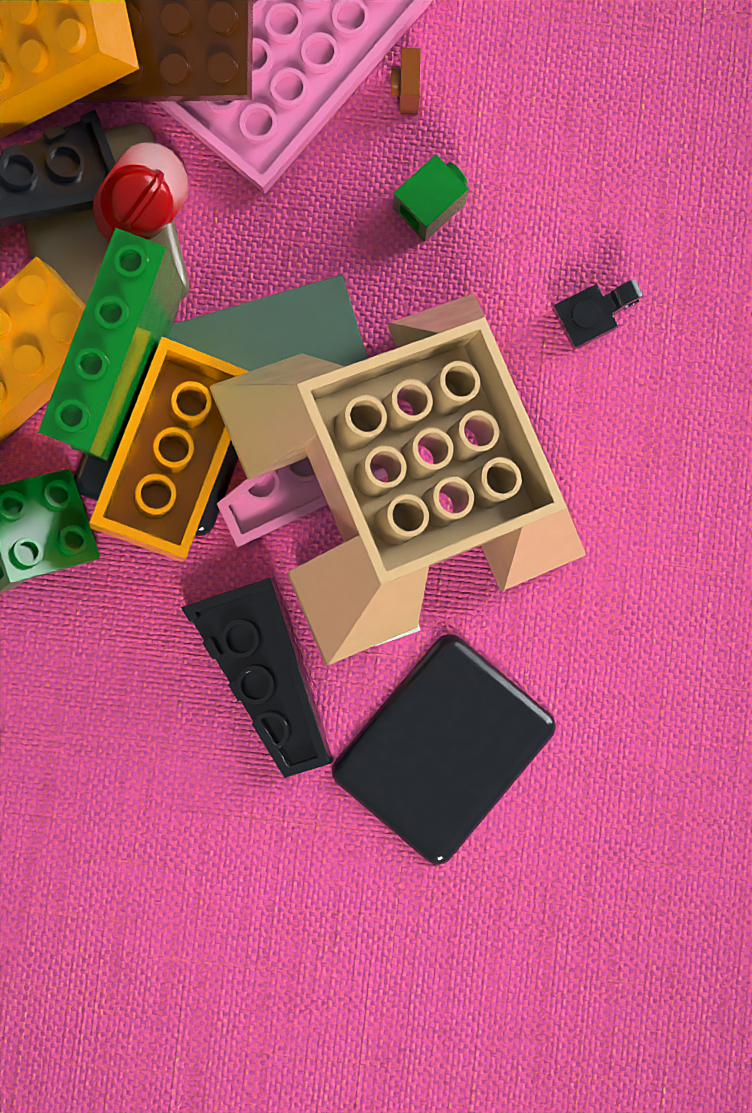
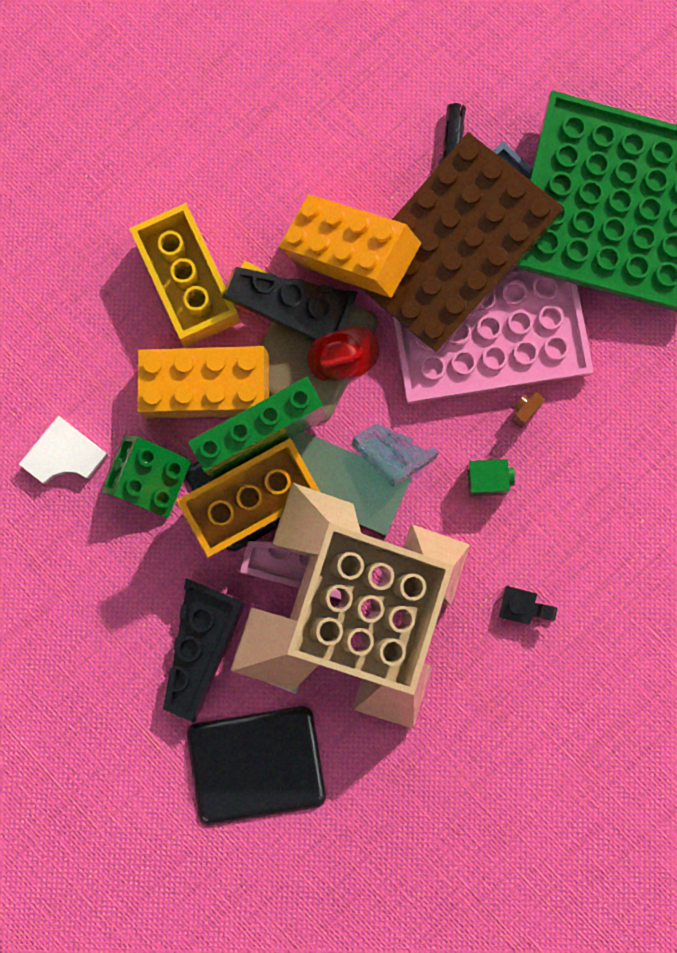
camera: 50 degrees right, 5 degrees down
none -> clear light blue wing [351,423,439,487]

